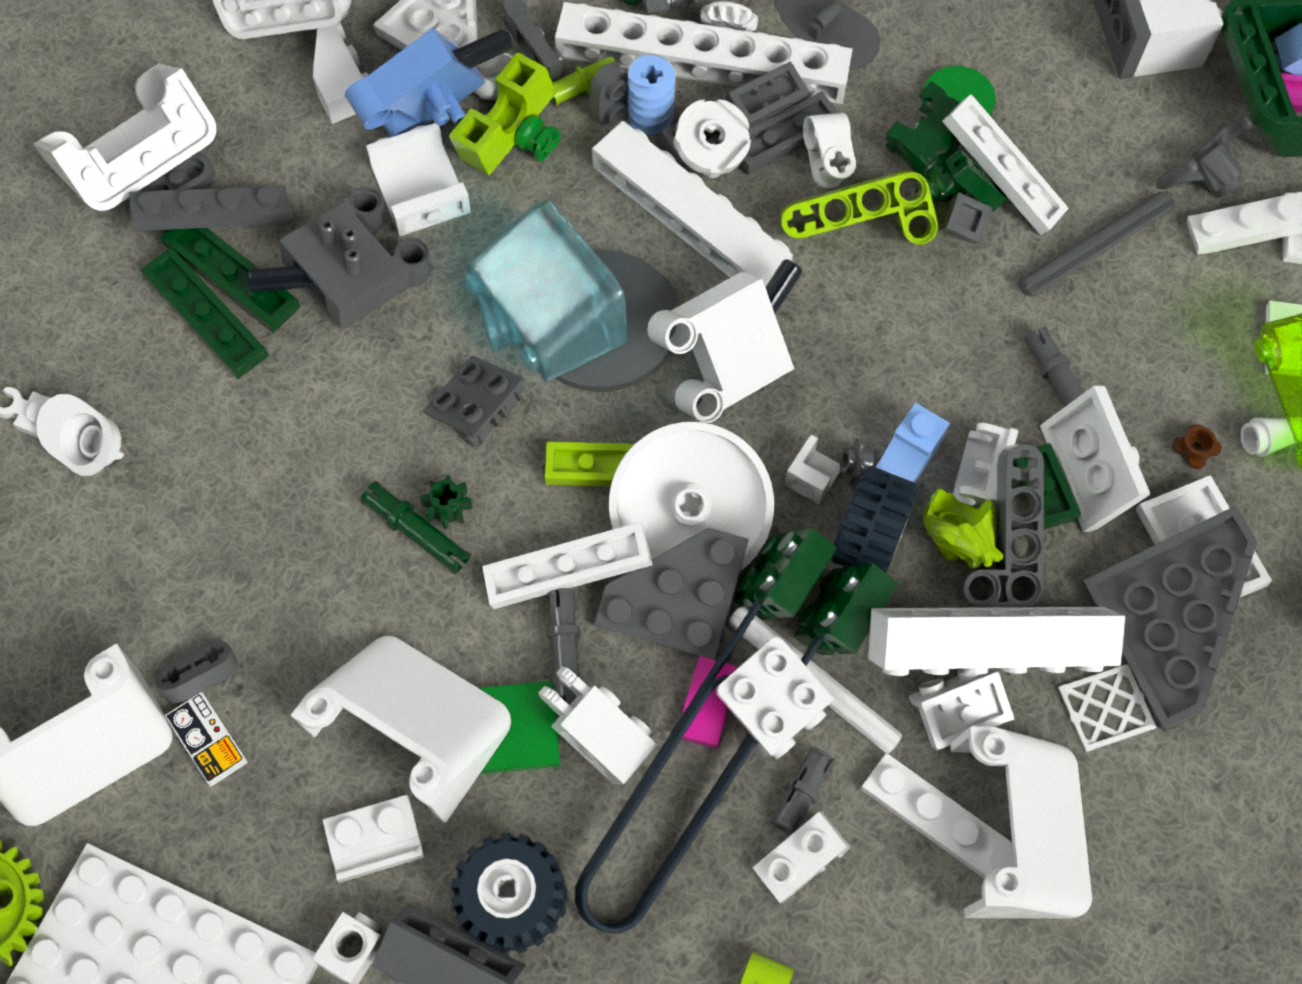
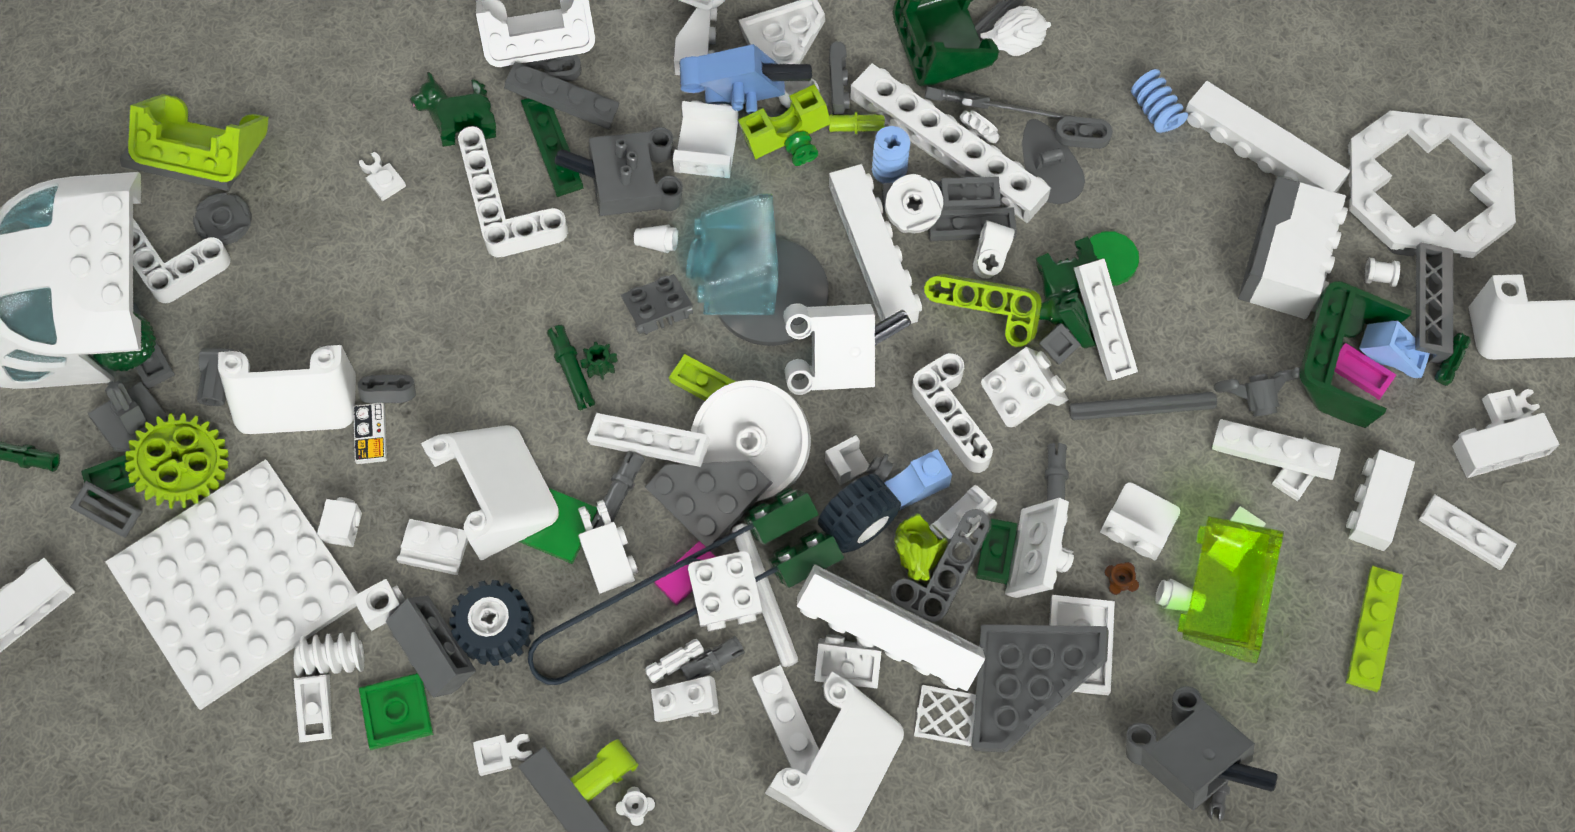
camera: 30 degrees right, 0 degrees up
white piece [36,394,124,476] -> none
dark green plate [140,247,269,380] -> none
dark grey plate [590,62,628,125] -> none
none -> white brick [317,497,362,547]
none -> dark green animal [410,72,496,147]
none -> white beam [458,126,568,257]
none -> white cone [634,224,678,253]
none -> white axle [645,639,704,683]
none -> white beam [912,353,993,473]
none -> white bracket [981,347,1069,427]
none -> white bracket [1100,483,1180,561]

